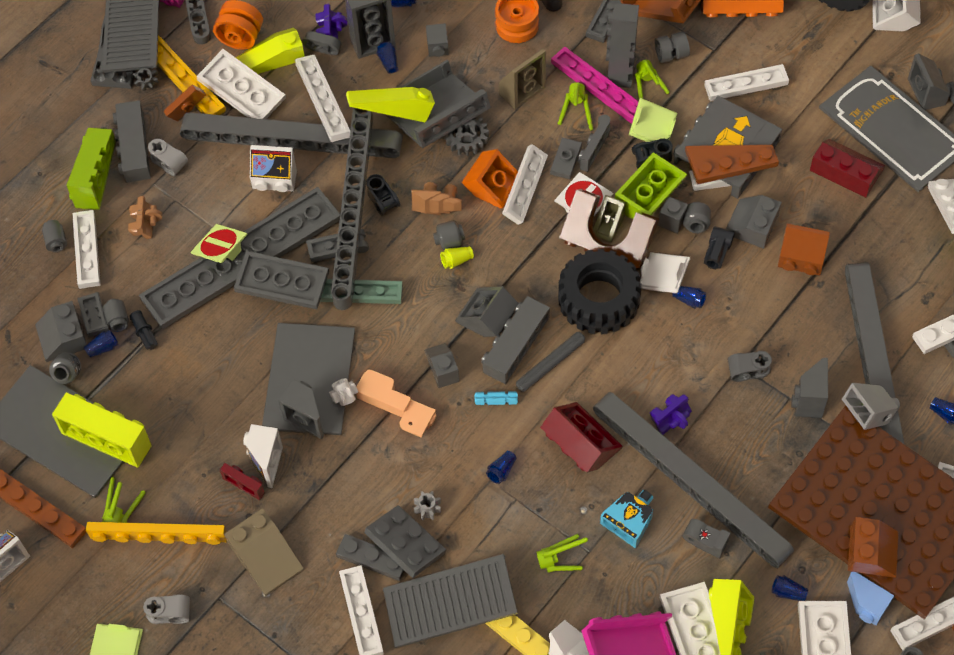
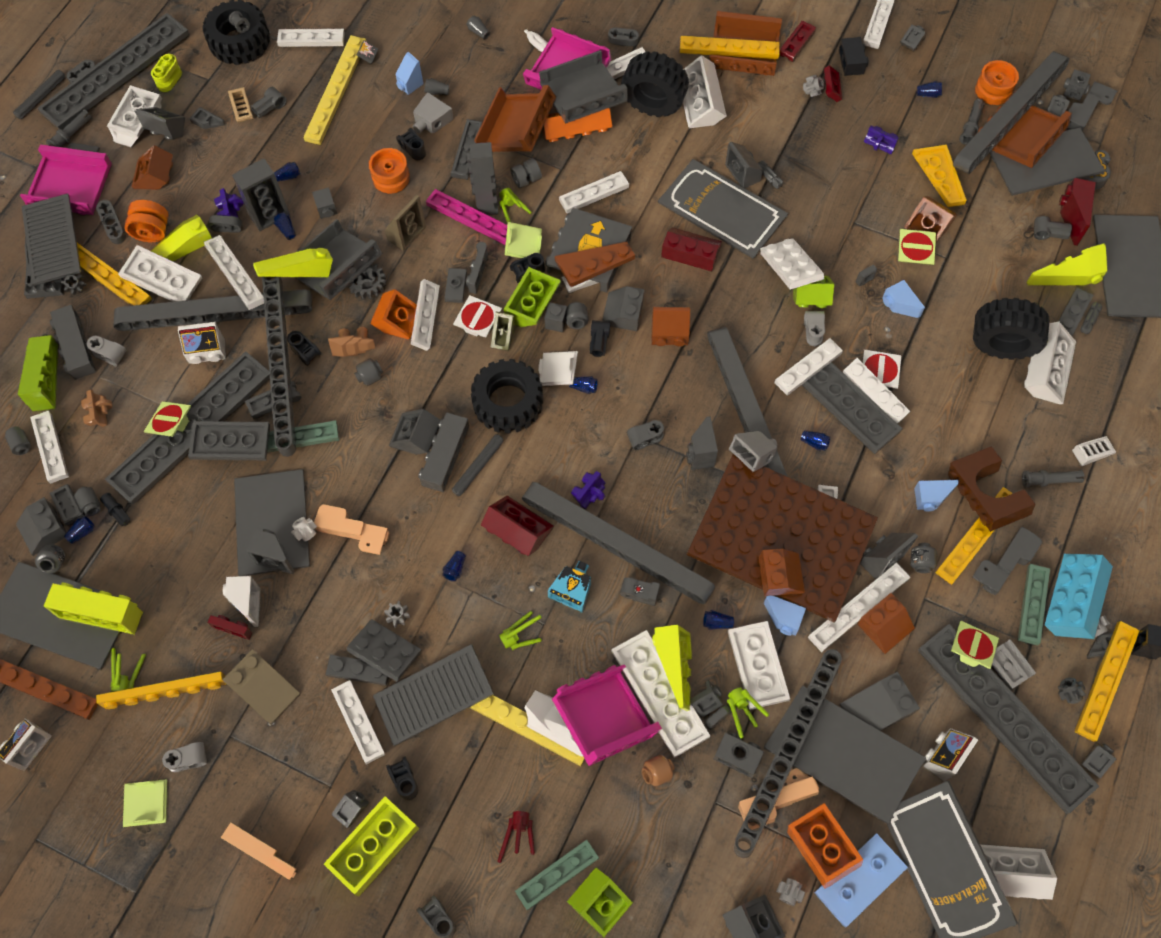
camera: 15 degrees left, 5 degrees up
dark orange plate [163,84,206,122] -> none
dark grey slope [424,343,459,388] -> none
neon yellow cone [440,246,474,269] -> none
medium azure axle [475,391,518,405] -> none
lime plant [558,83,593,131] -> none
arch [559,189,660,268] -> none

